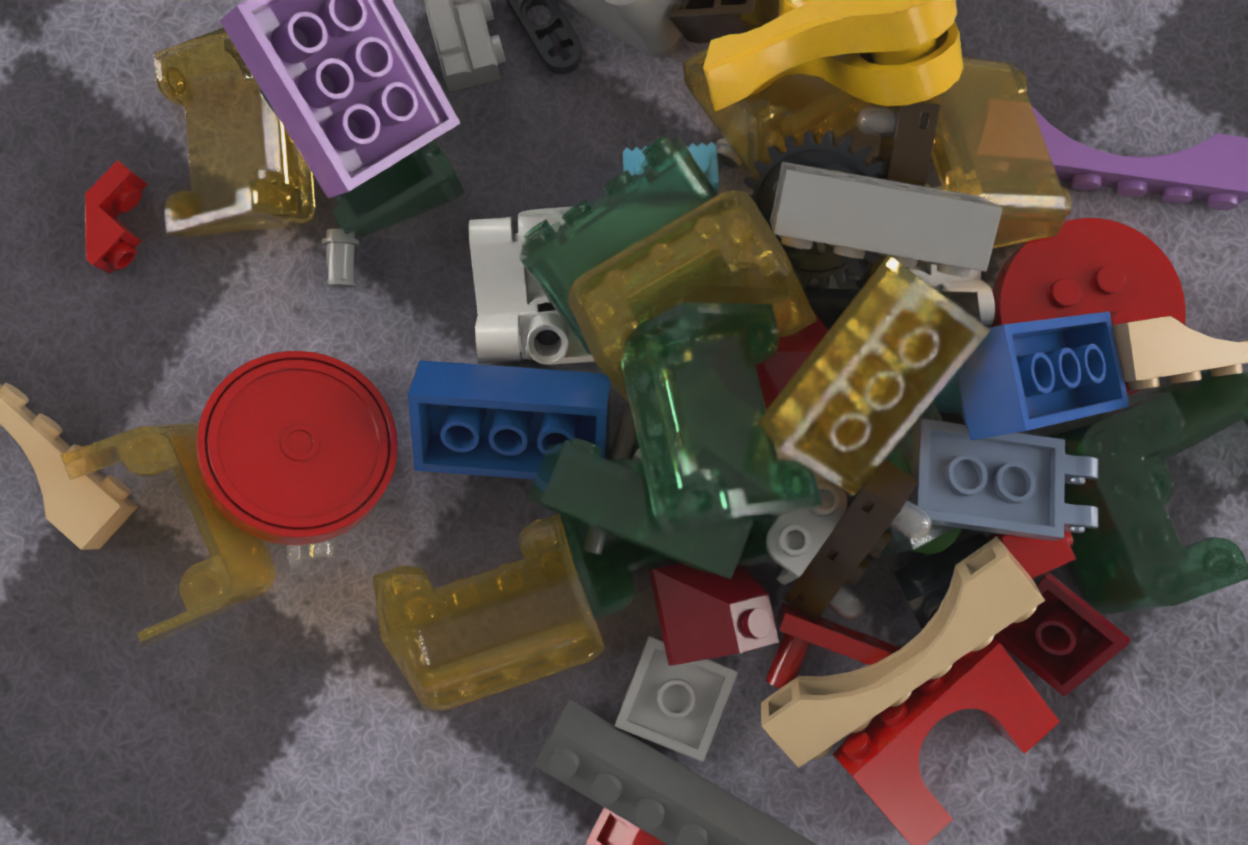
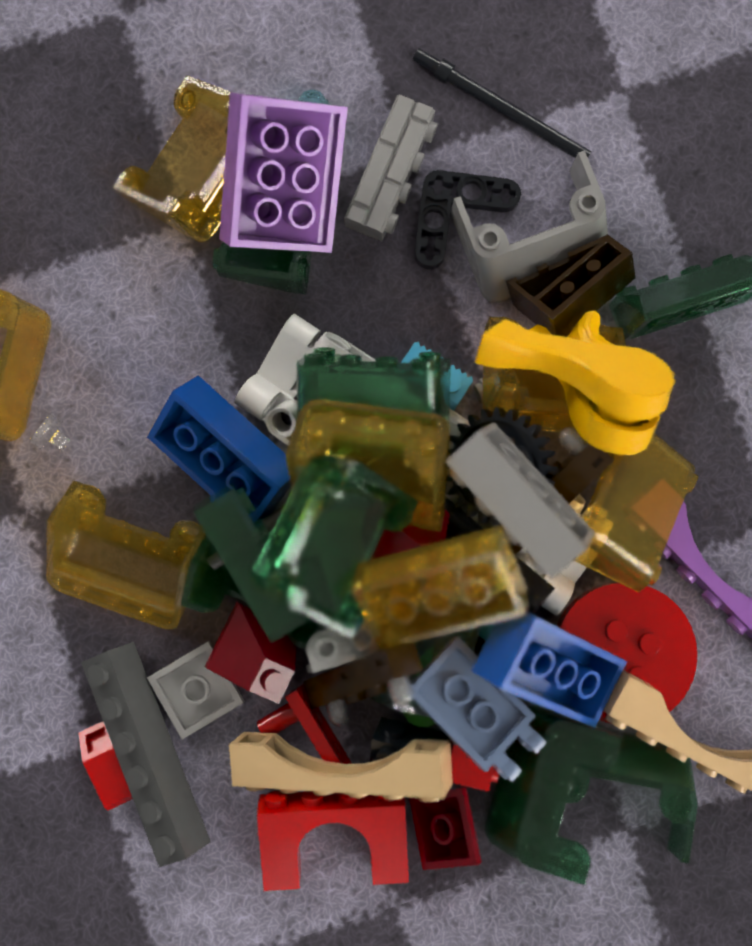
camera: 40 degrees right, 0 degrees up
red slope [85,160,148,274] -> none
red brick [197,351,398,546] -> none
light grey pin [322,229,359,287] -> none

